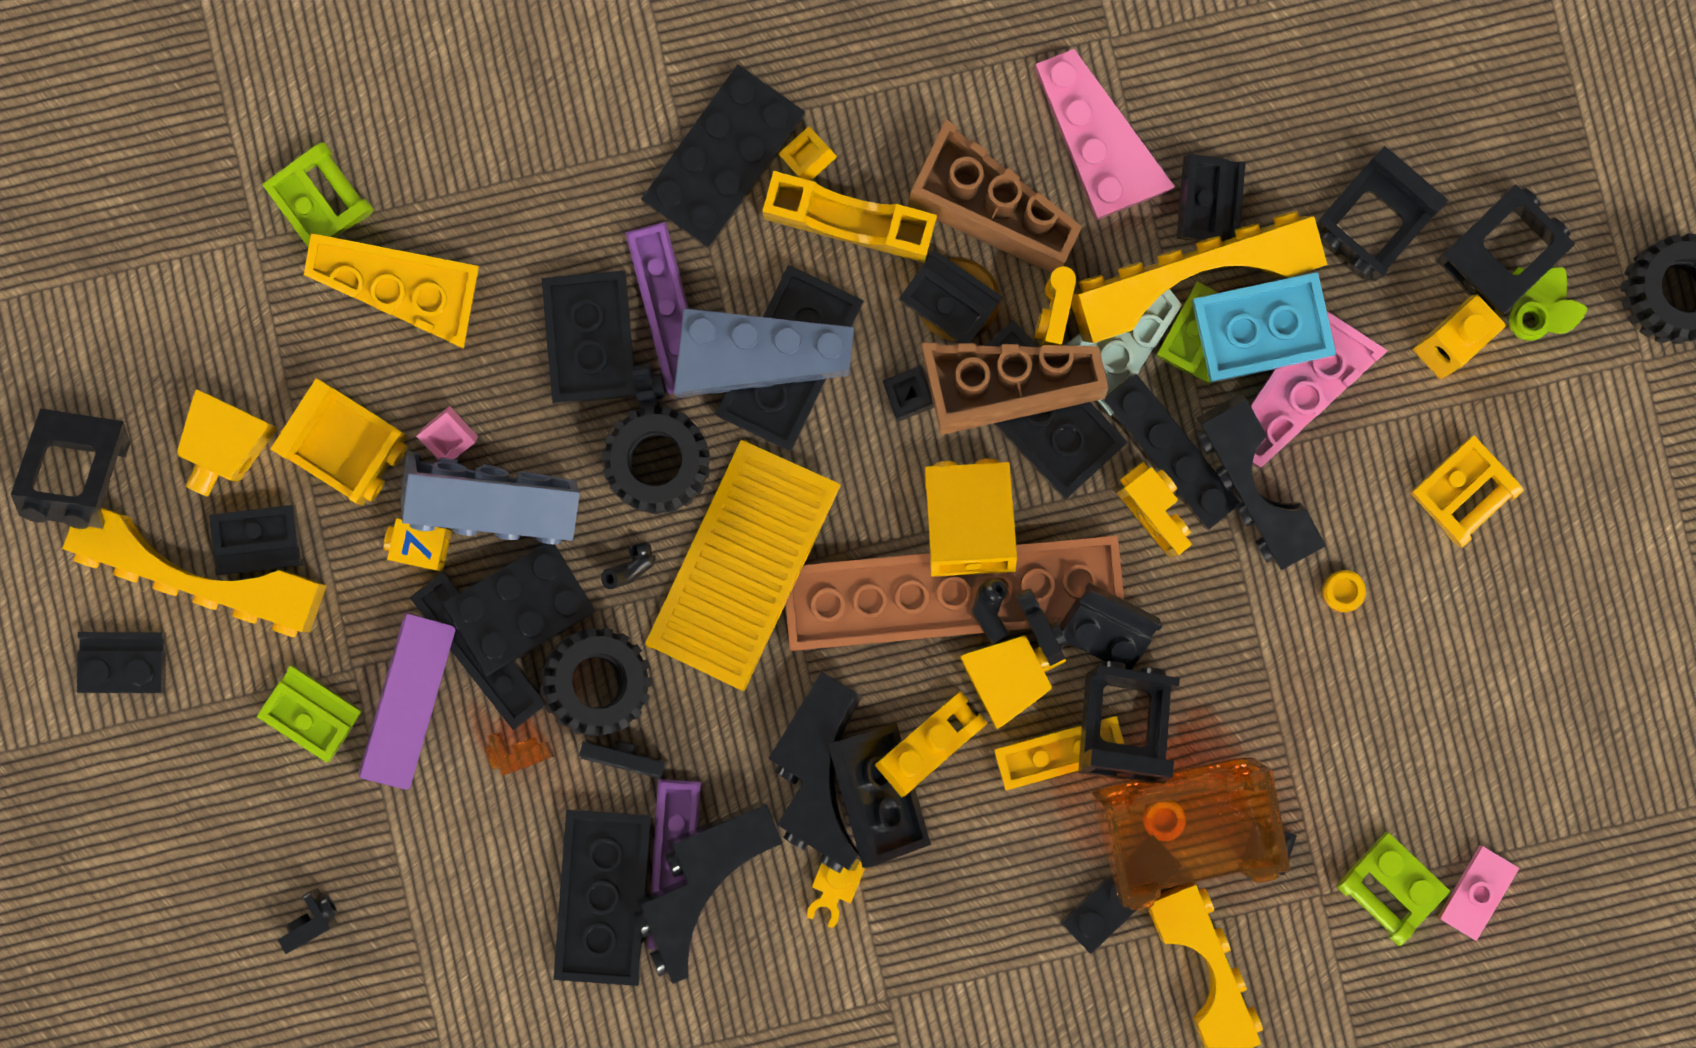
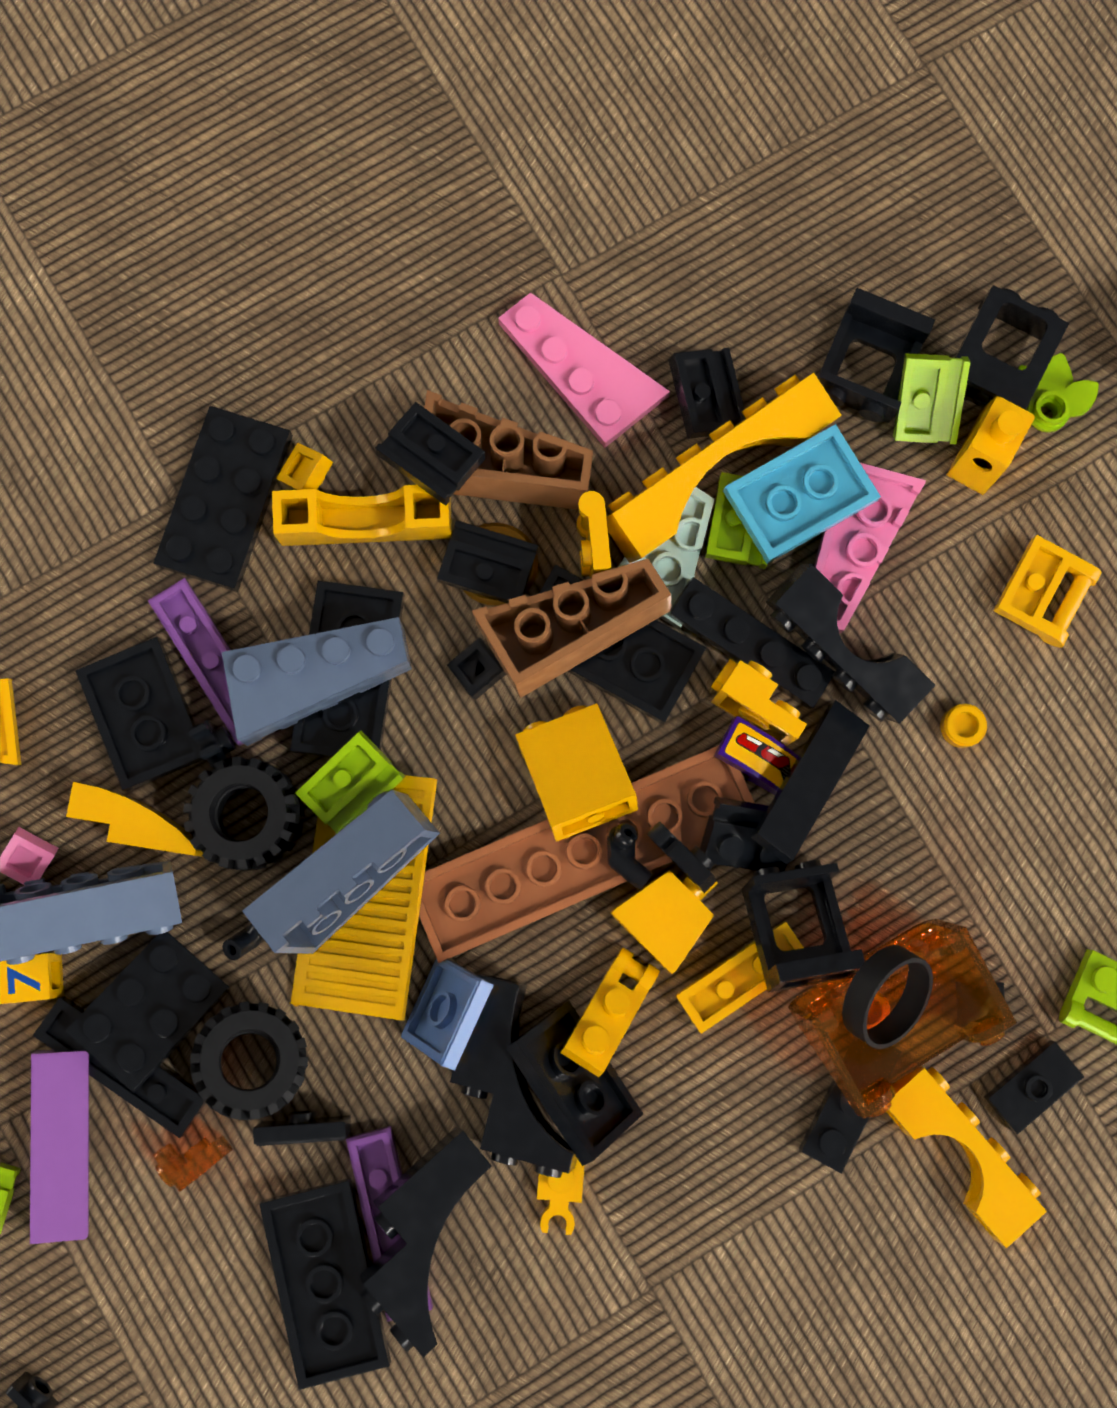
camera: 25 degrees left, 5 degrees down
none -> yellow slope [66,782,203,857]
none -> sand blue wedge [242,790,440,954]
none -> lime plate [295,730,405,835]
none -> black plate [375,402,485,506]
none -> medium blue tile [401,959,494,1071]
none -> slope [714,716,798,795]
none -> black tile [751,700,870,864]
none -> black tyre [842,945,933,1049]
none -> lime plate [893,353,970,444]
none -> black plate [984,1040,1084,1134]

